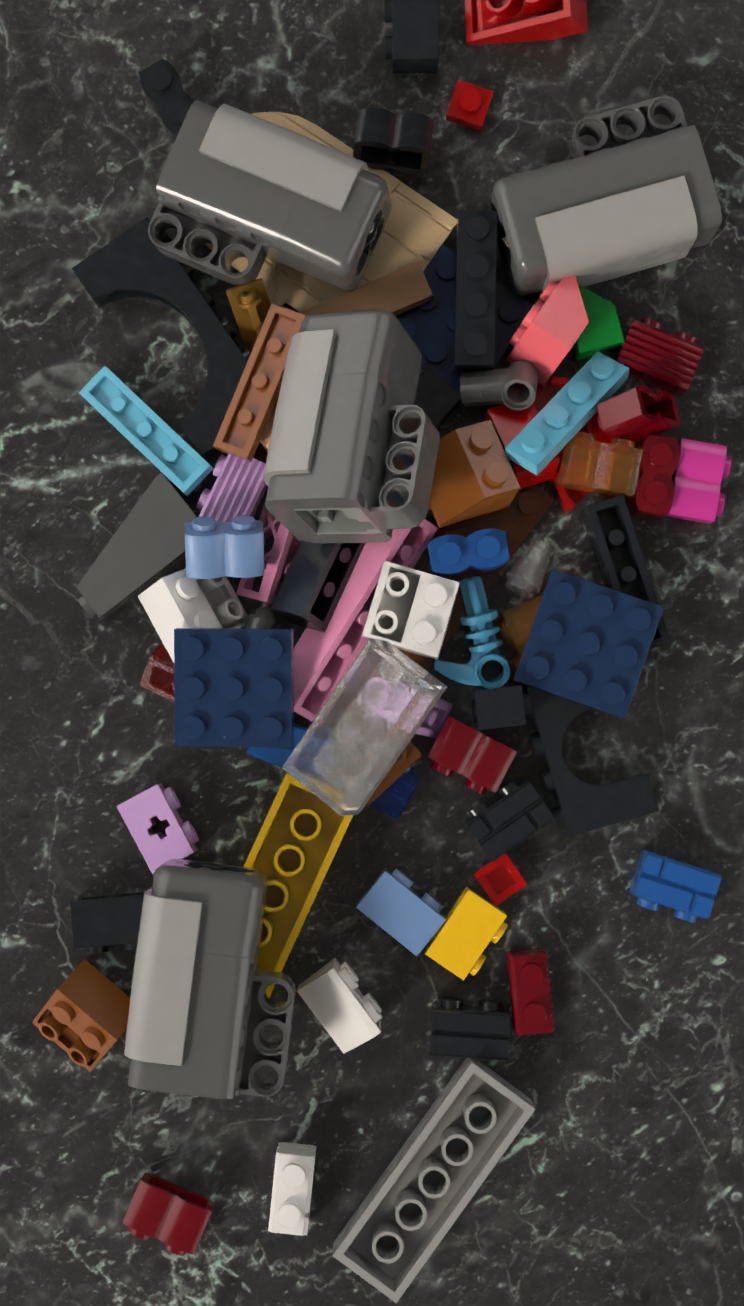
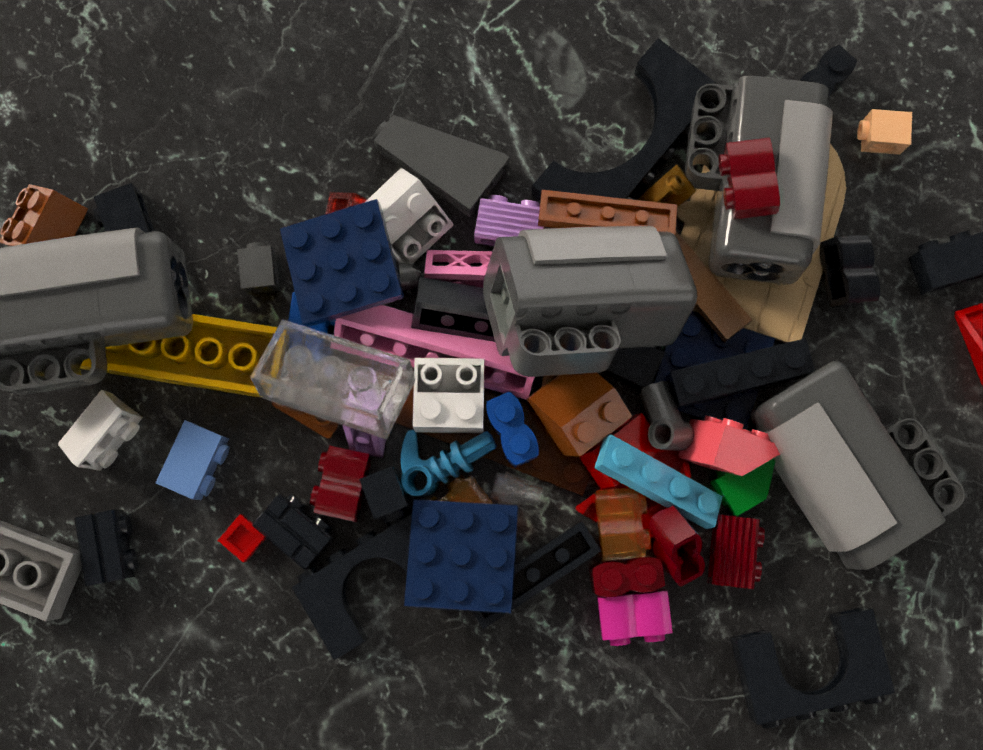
camera: 75 degrees right, 5 degrees down
medium azure plate [79,366,213,496] -> none
lavender brick [117,783,199,874] -> none
medium blue brick [184,515,264,579] -> none
clear blue brick [370,766,419,820] -> none
yellow brick [424,886,508,981] -> none
red plate [446,80,494,131] -> none
dark red brick [507,948,555,1035] -> none
blue brick [629,850,722,923] -> none
none -> dark grey brick [237,242,280,295]
none -> dark red brick [719,137,780,219]
none -> light nougat brick [857,109,912,155]

